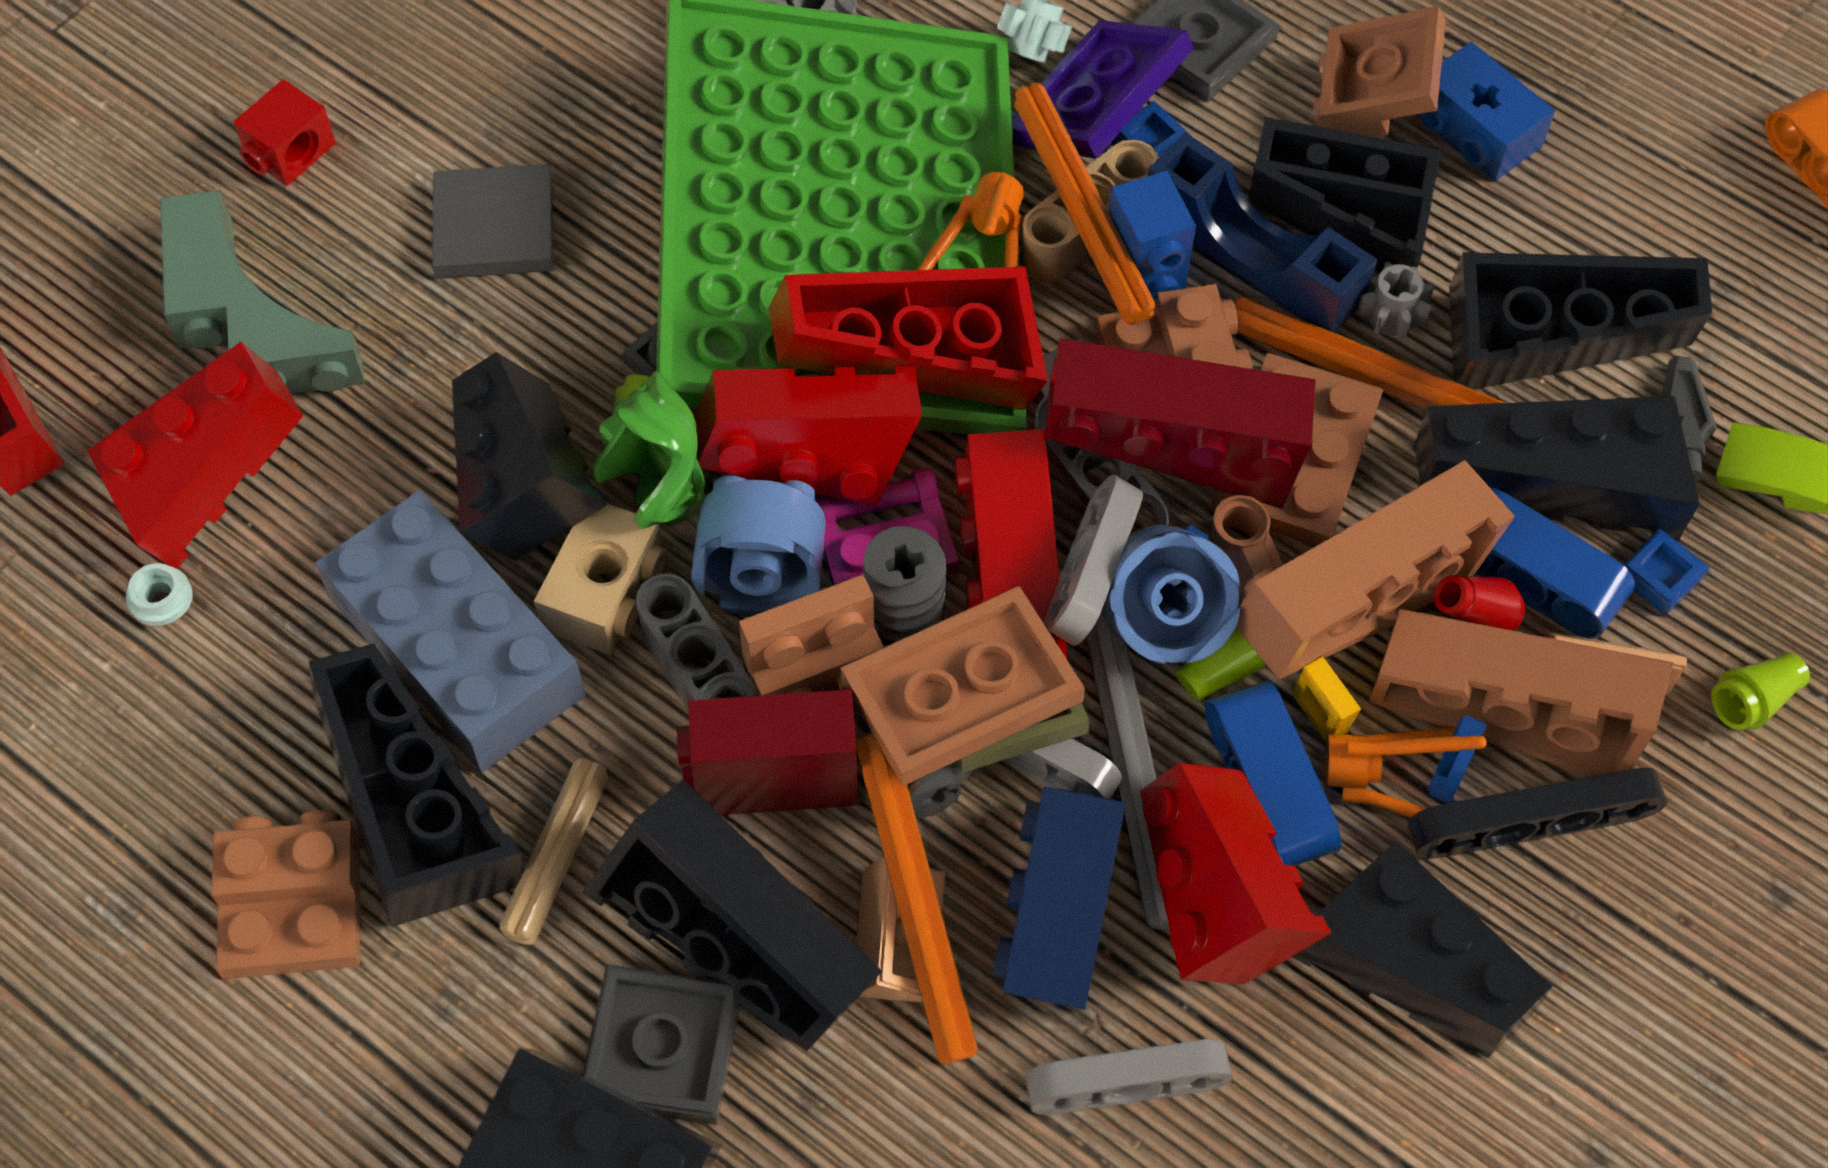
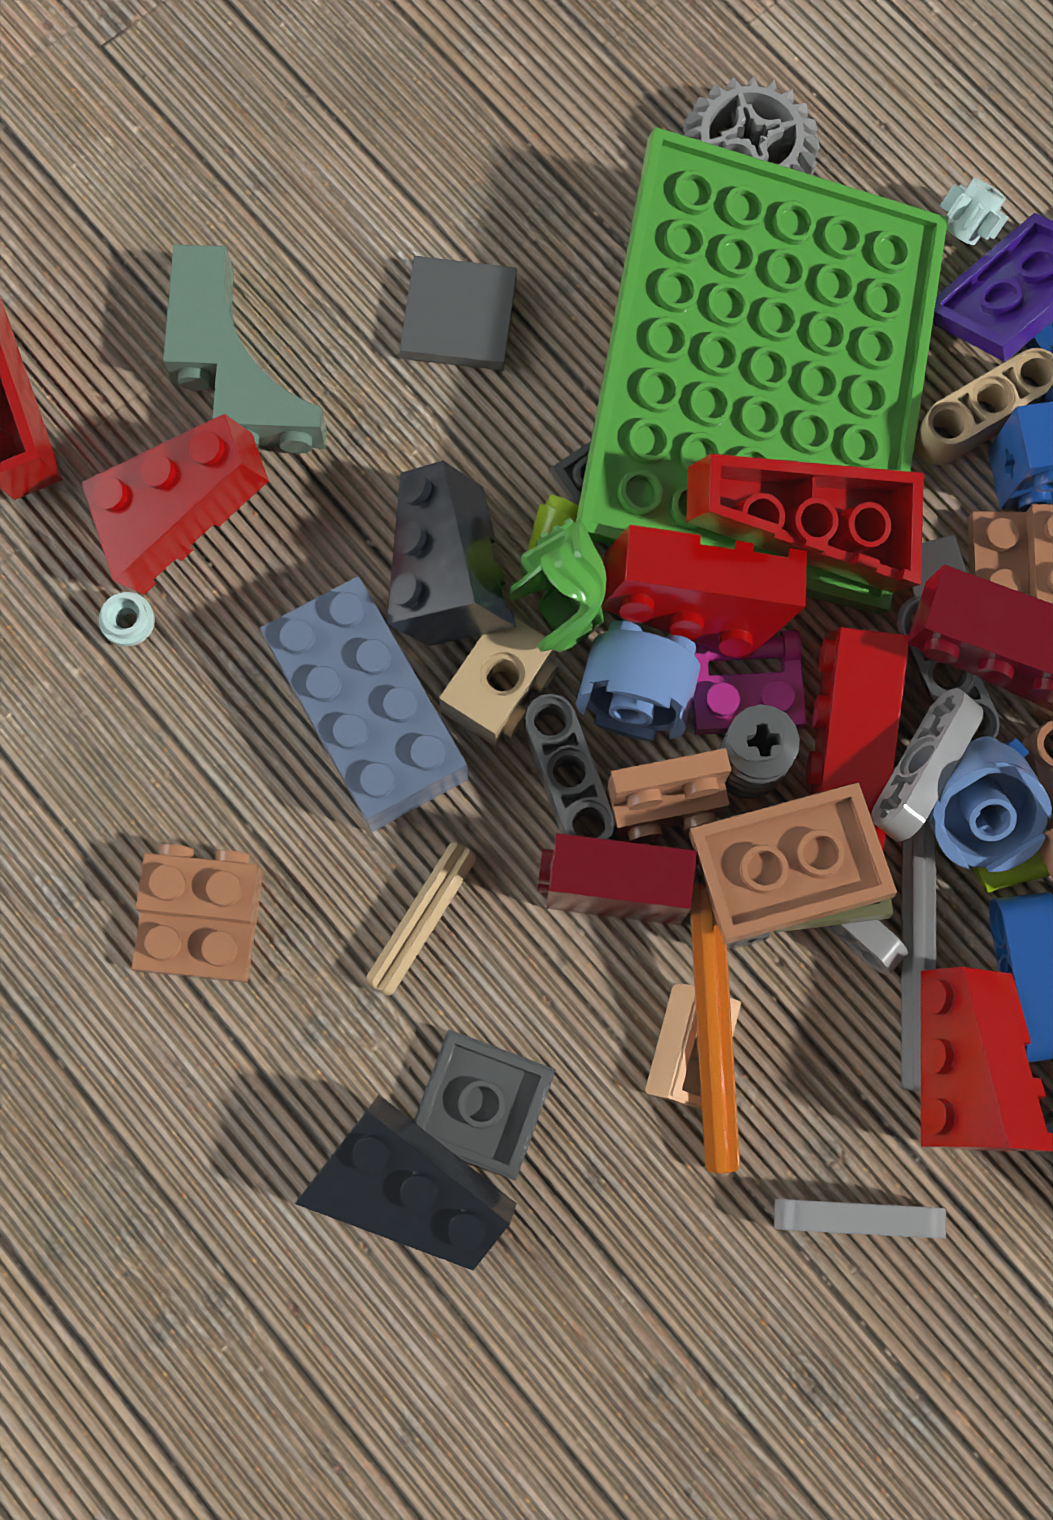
camera: 10 degrees right, 15 degrees up
red brick [233,79,336,186] -> none
black wedge [309,643,522,928] -> none
black wedge [582,779,882,1052] -> none
orange plant [918,172,1024,270] -> none
dark blue wedge [992,786,1125,1010] -> none
orange axle [1015,82,1155,325] -> none

